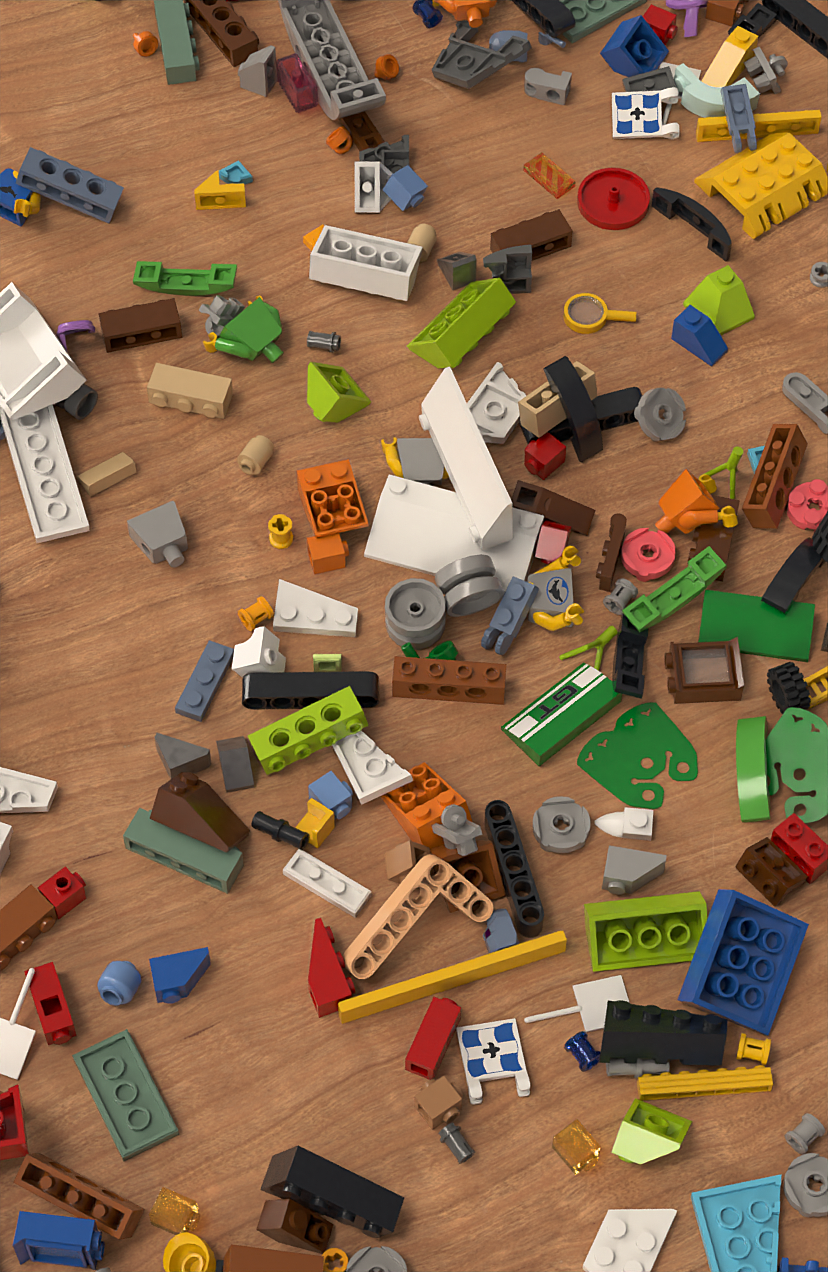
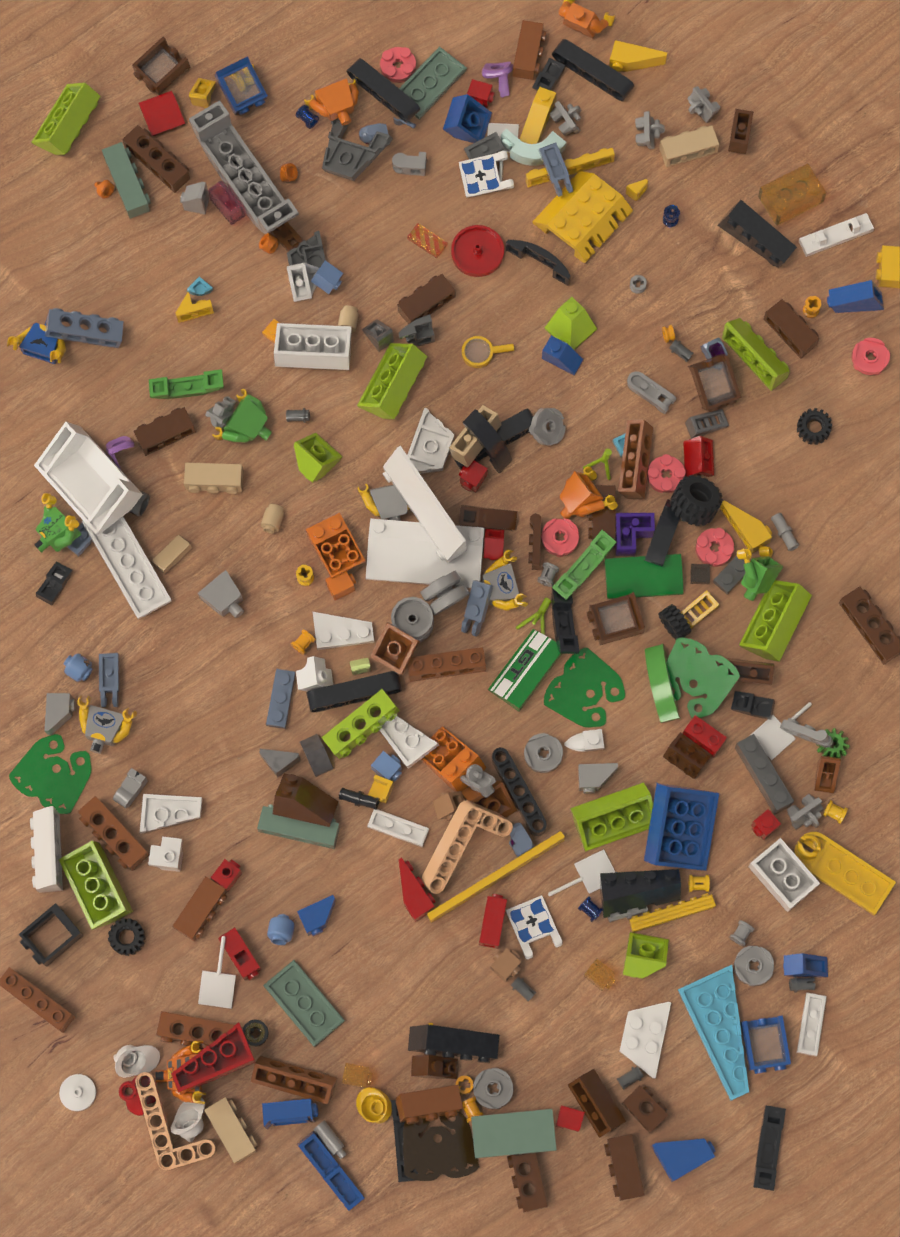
camera: 10 degrees left, 15 degrees up
green plate [401,641,458,660] -> none
none -> piece [243,1019,269,1047]
none -> dark orange slope [370,622,419,675]
none -> dark purple brick [615,513,655,556]

